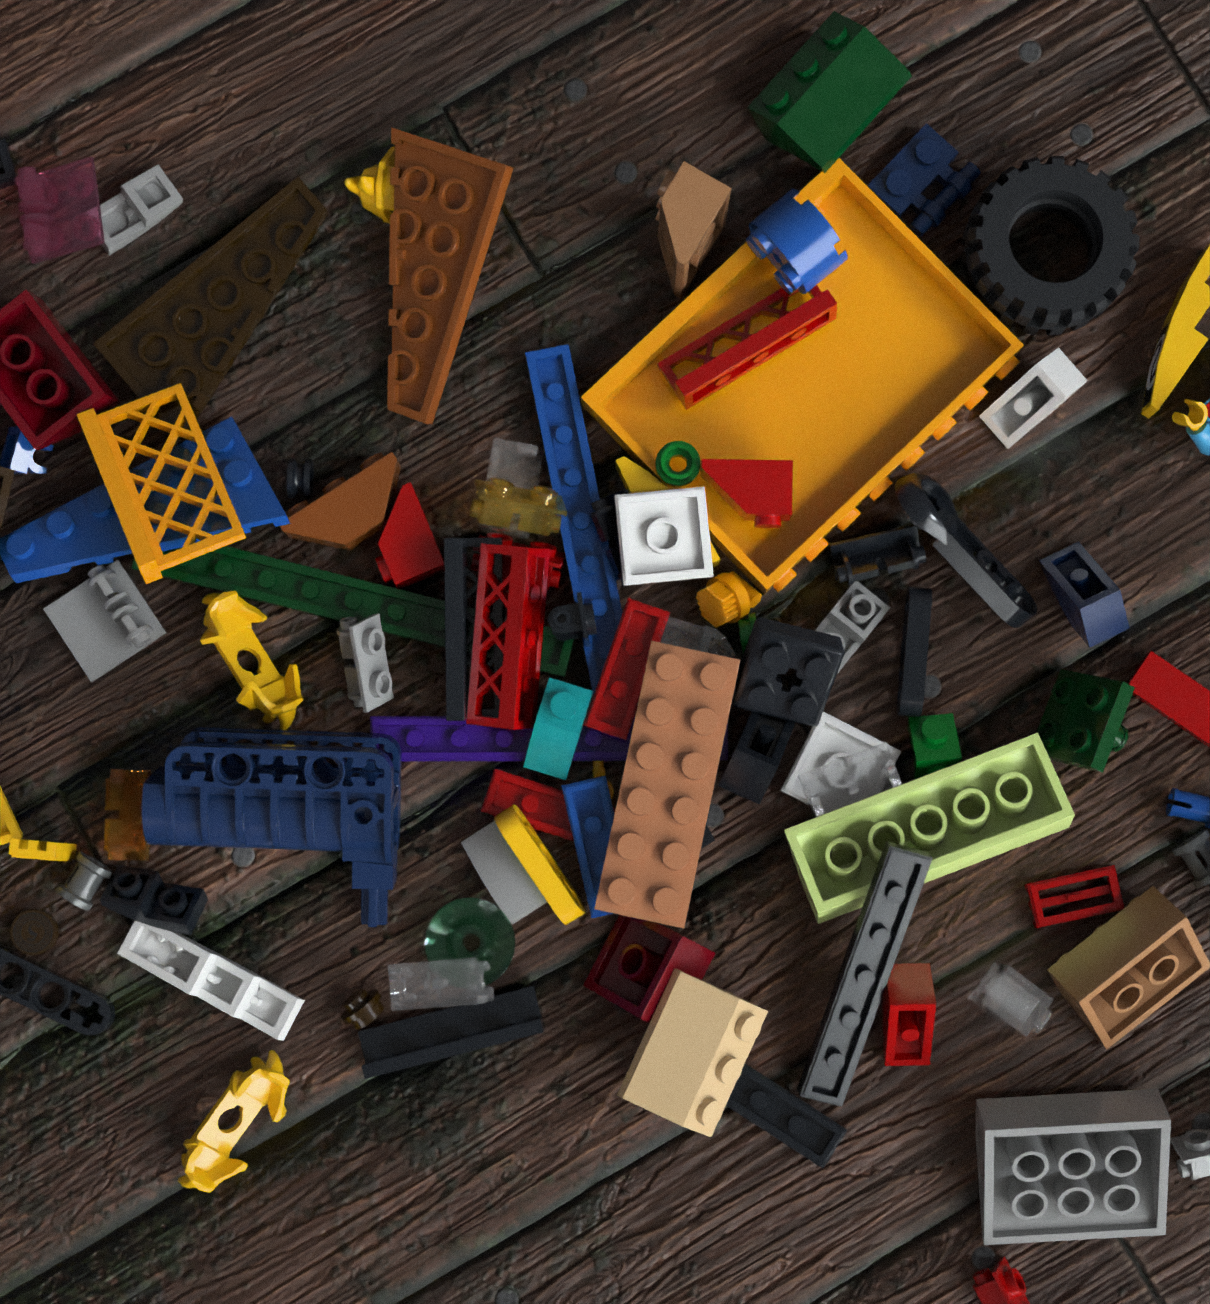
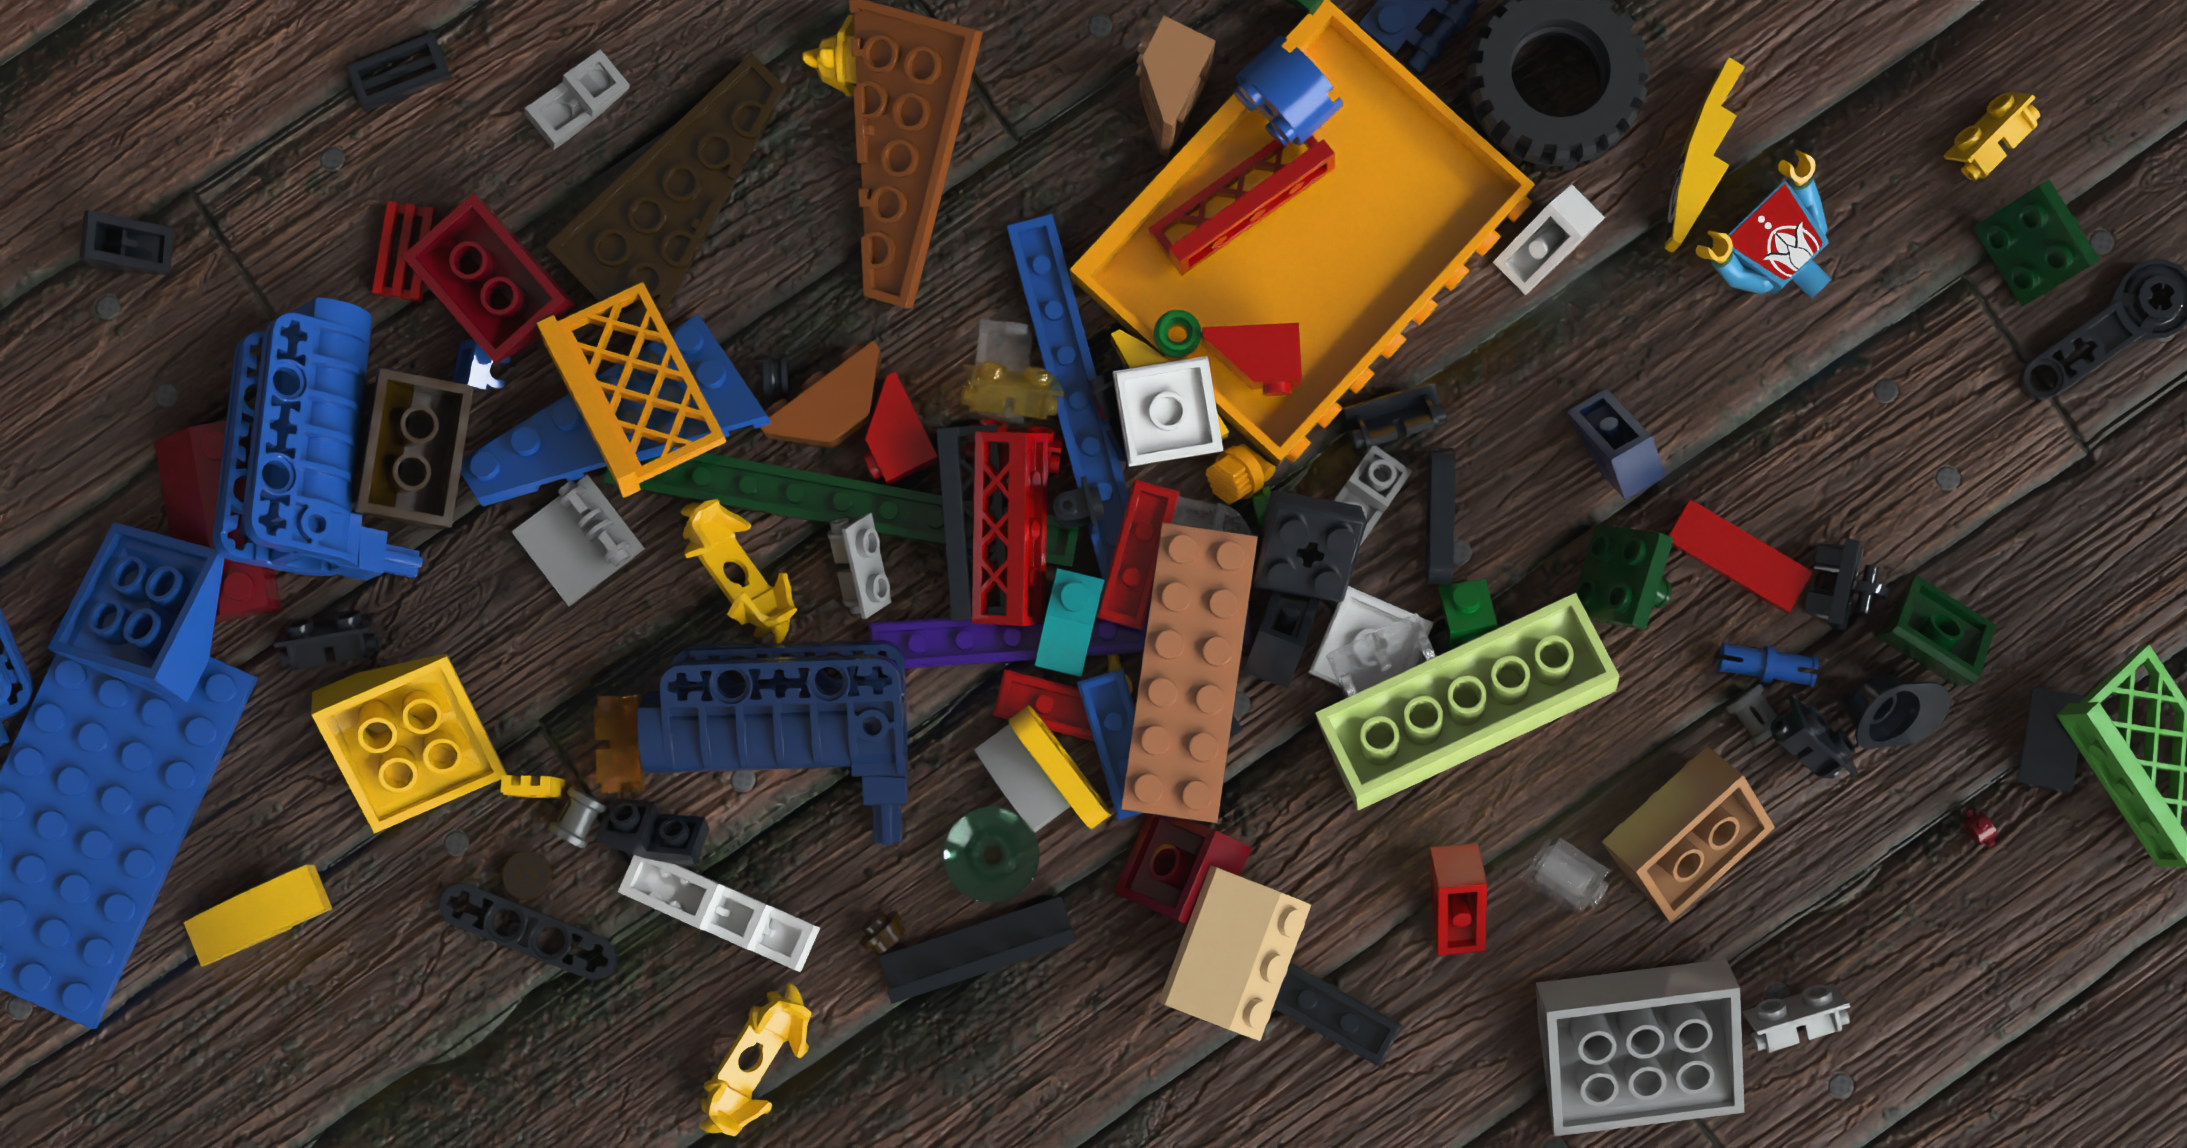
camera: 10 degrees left, 0 degrees up
clear pink hinge [14,157,105,264] -> none
clear hinge [388,957,494,1011] -> none
tile [797,841,933,1107] -> none
black beam [895,473,1037,628] -> none
red tile [1024,865,1124,928] -> none

